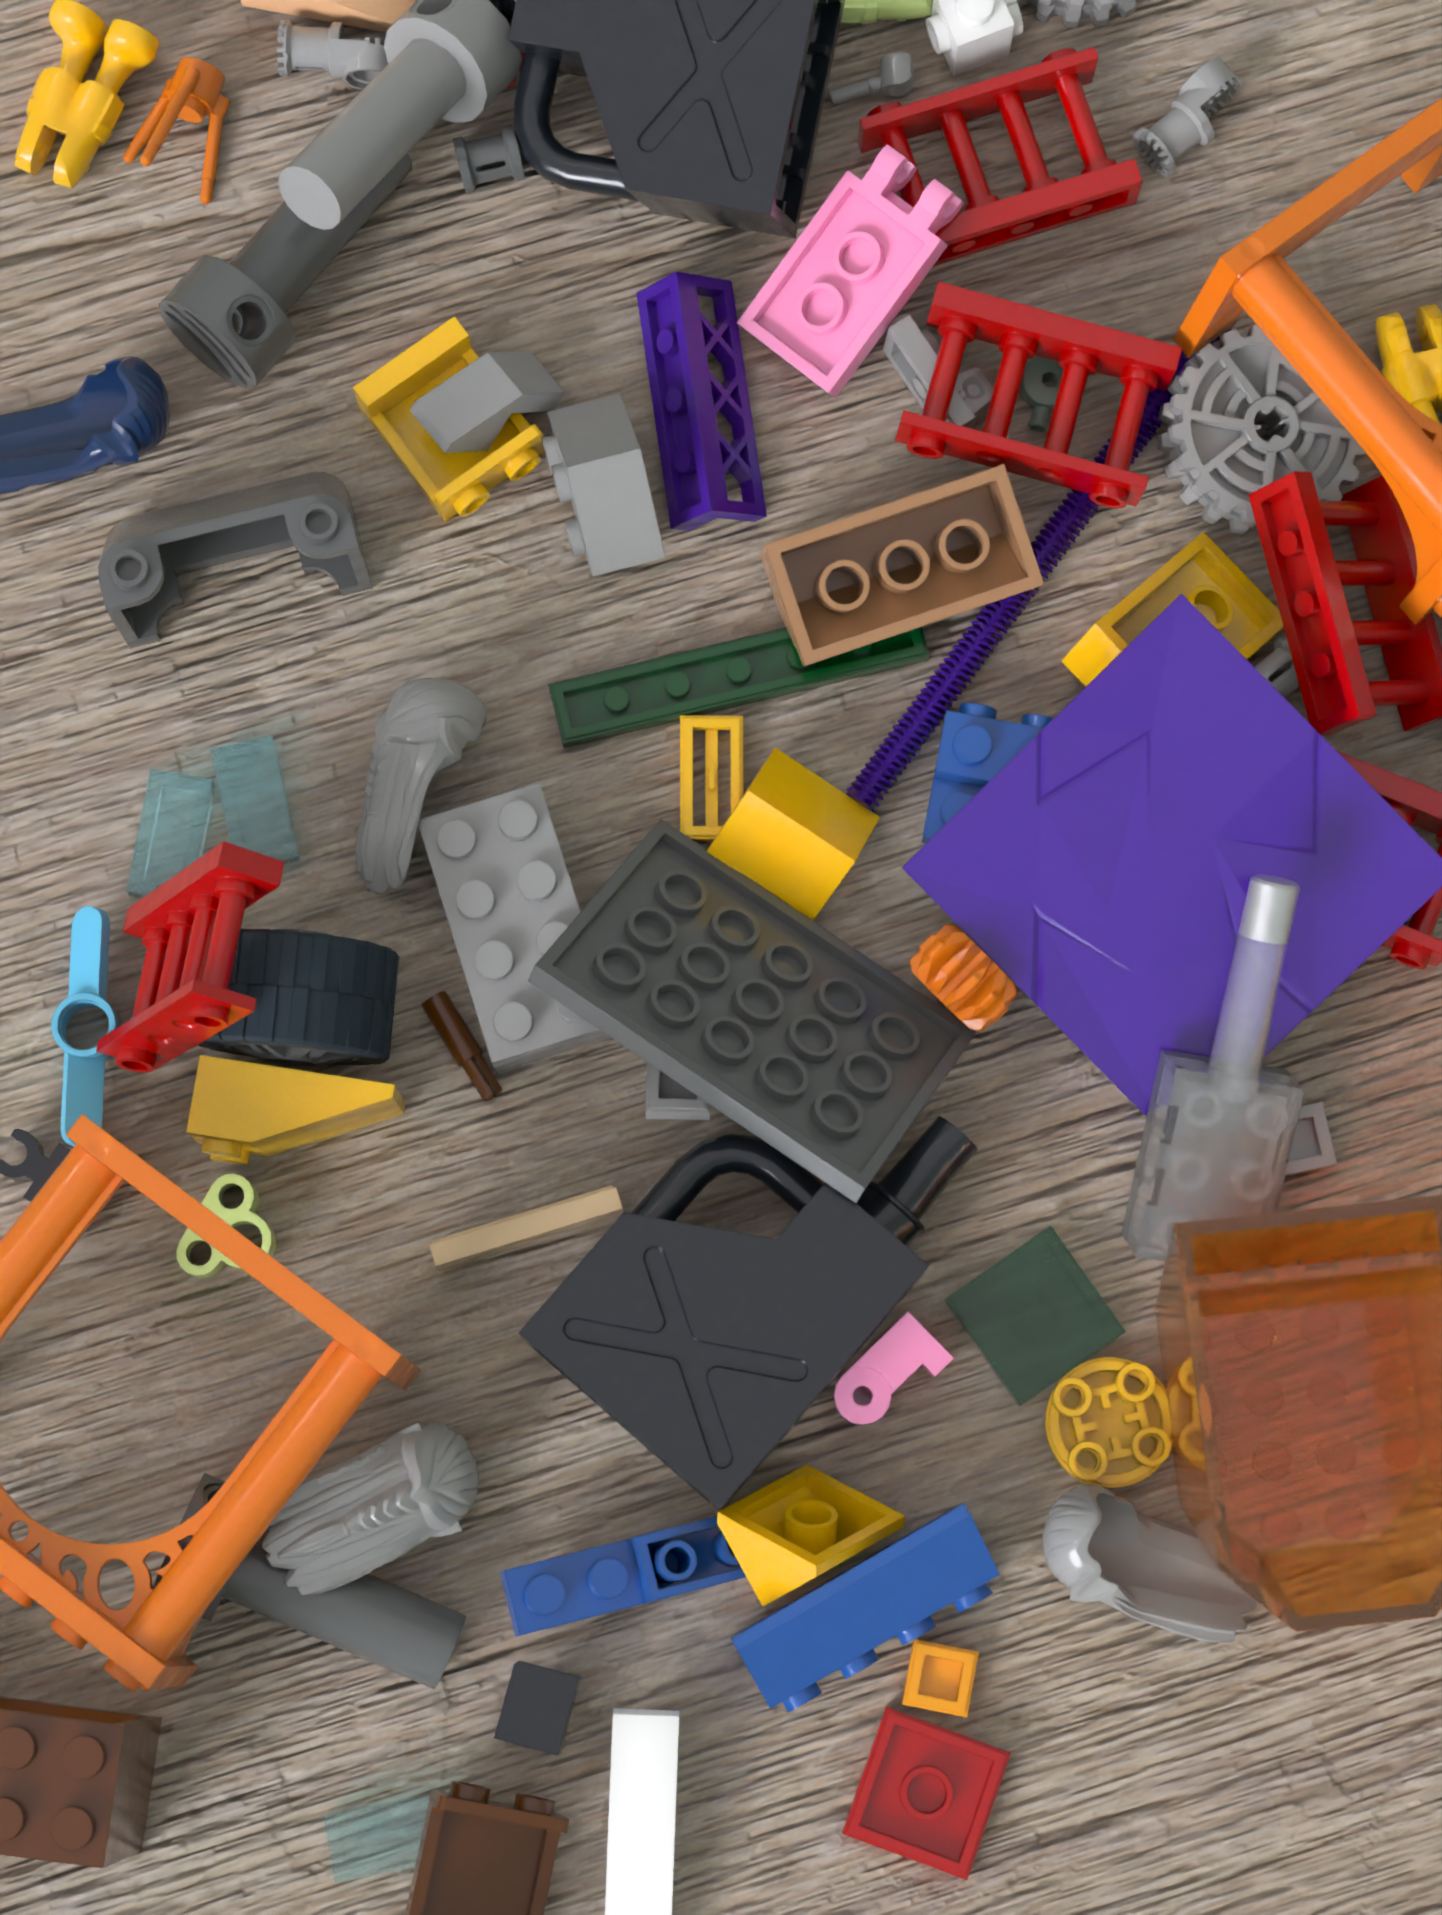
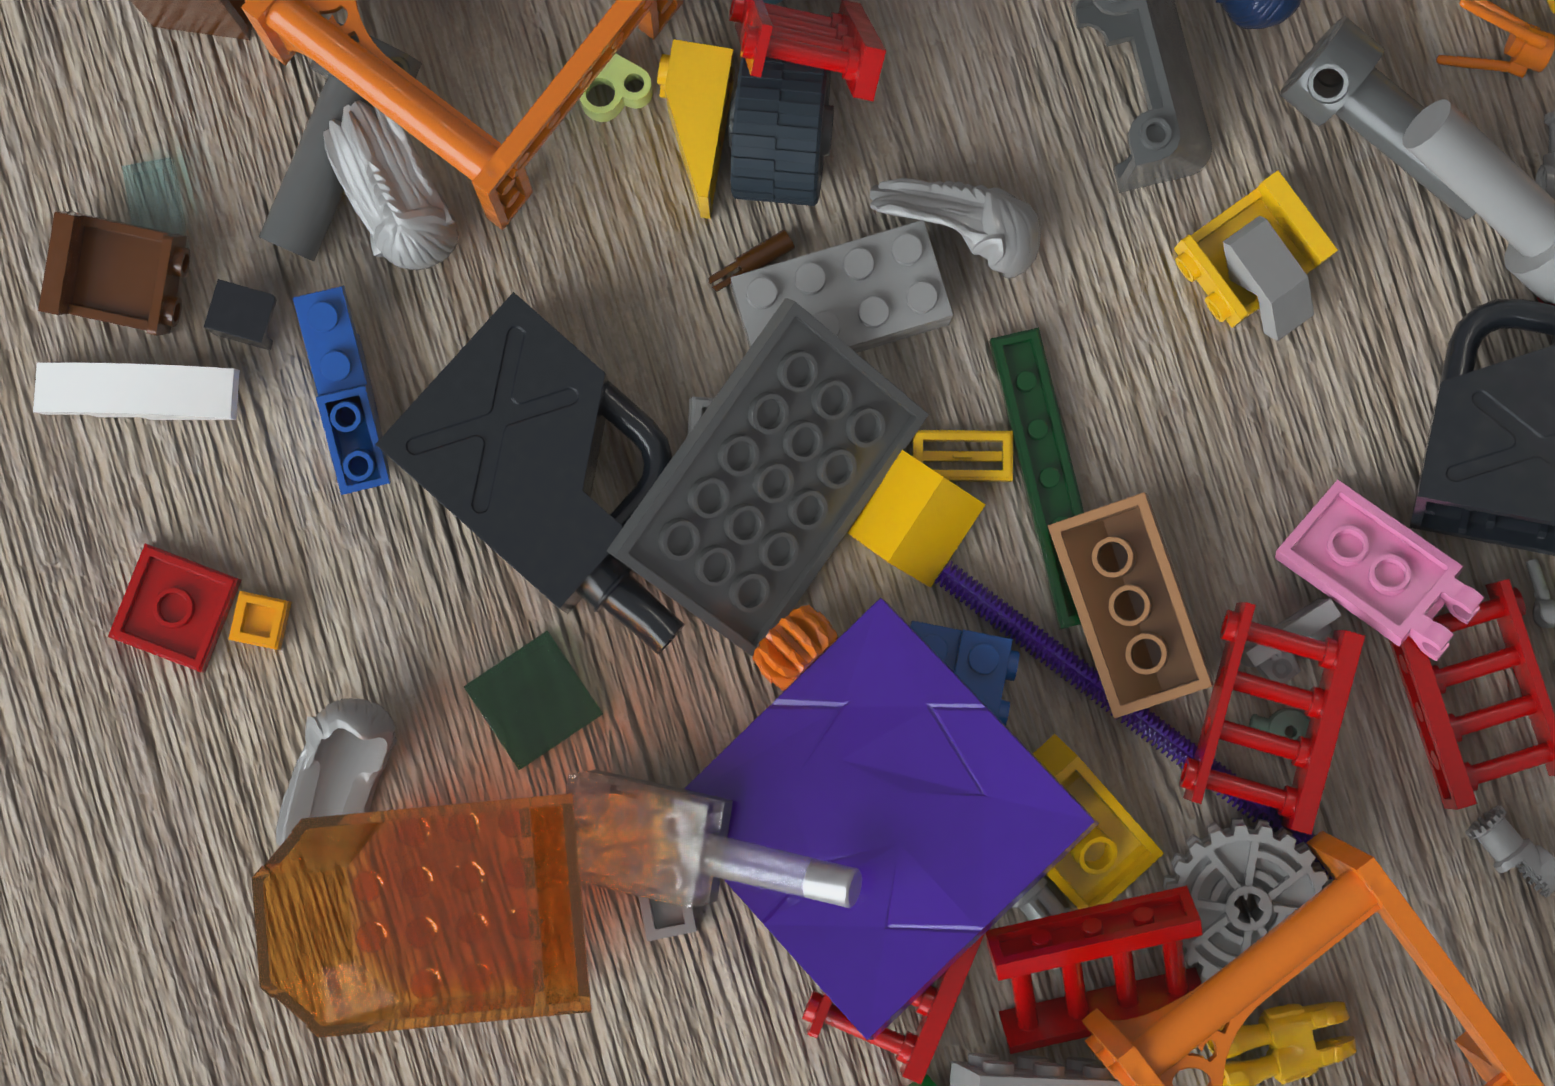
camera: 90 degrees right, 5 degrees up
clear light blue tile [126,769,216,898] -> none
clear light blue tile [211,736,301,864] -> none
tan tile [429,1185,624,1272] -> none
dark grey bush [452,125,525,193] -> none
light grey brick [542,393,665,577] -> none
dark purple fence [636,271,767,531] -> none
yellow slope [717,1464,905,1606] -> none
blue slope [730,1503,1000,1712] -> none
bright pink leg [834,1311,954,1426] -> none
yellow tile [1044,1357,1176,1488] -> none

